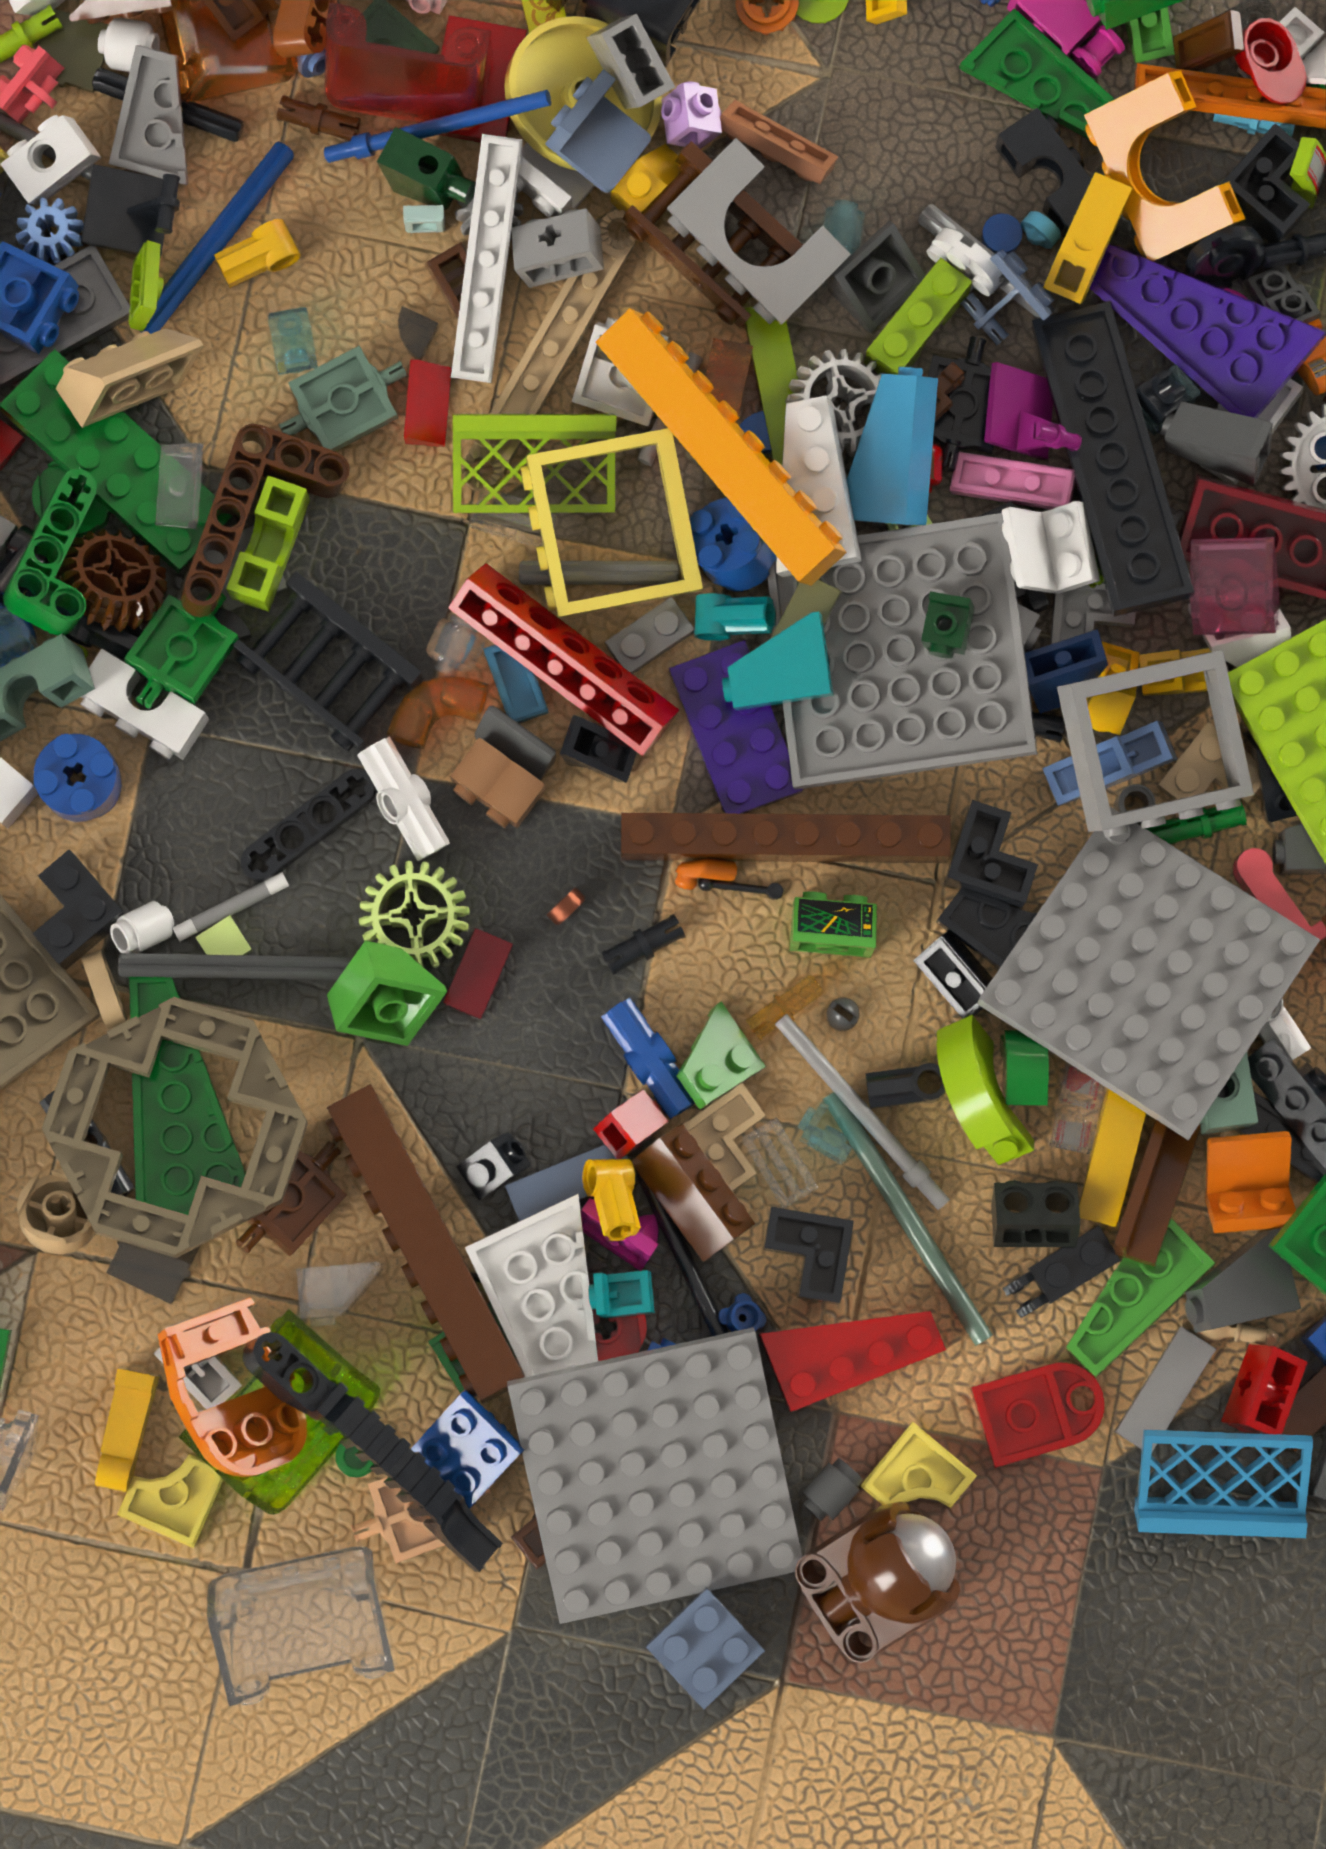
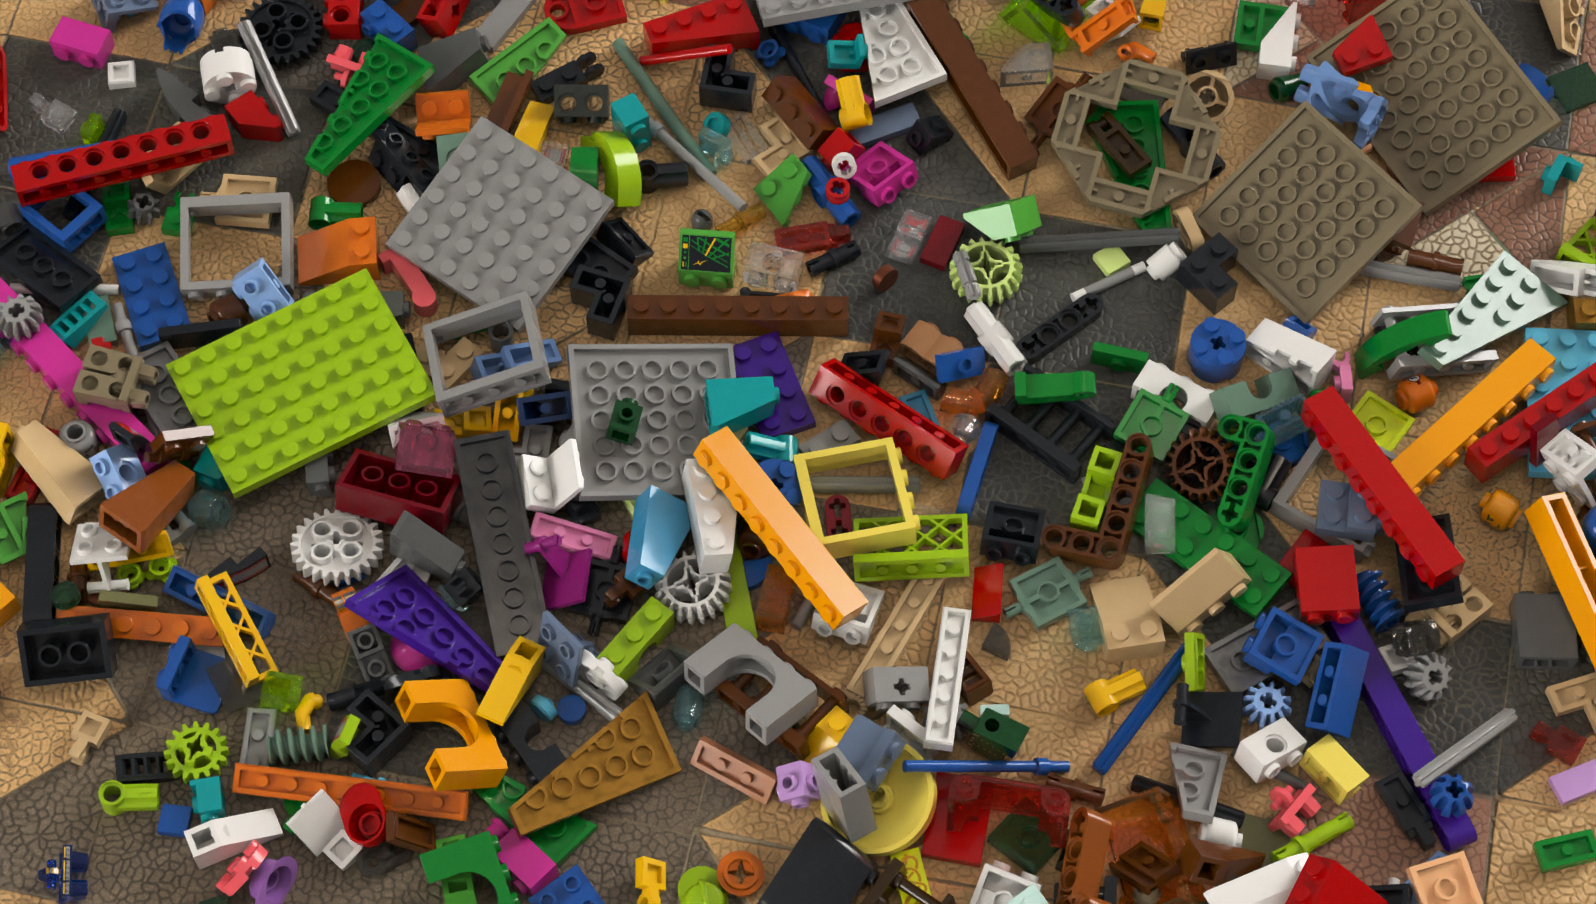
camera: 175 degrees left, 20 degrees down
none -> pearl gold wing [507,691,682,838]
none -> teal brick [610,93,651,153]
none -> red bar [639,44,733,66]
none -> teal tile [703,112,731,140]
none -> clear brick [743,241,804,293]
none -> clear red hinge [774,221,851,258]
none -> dark red beam [825,495,852,536]
none -> red bush [826,177,850,205]
none -> white bush [831,152,857,179]
none -> dark pink plate [841,141,919,207]
none -> reddish brown slope [869,310,906,368]
none -> clear slope [886,208,932,266]
none -> blue plate [935,346,986,383]
none -> light grey axle [953,250,981,301]
none -> blue beam [955,421,999,521]
none -> black plate [979,500,1046,566]
none -> green leg [1014,371,1096,405]
none -> dark brown plate [1085,111,1152,180]
none -> tan slope [1088,575,1166,664]
none -> green plate [1090,342,1149,374]
none -> orange arm [1117,42,1157,64]
none -> black hinge [1181,40,1237,75]

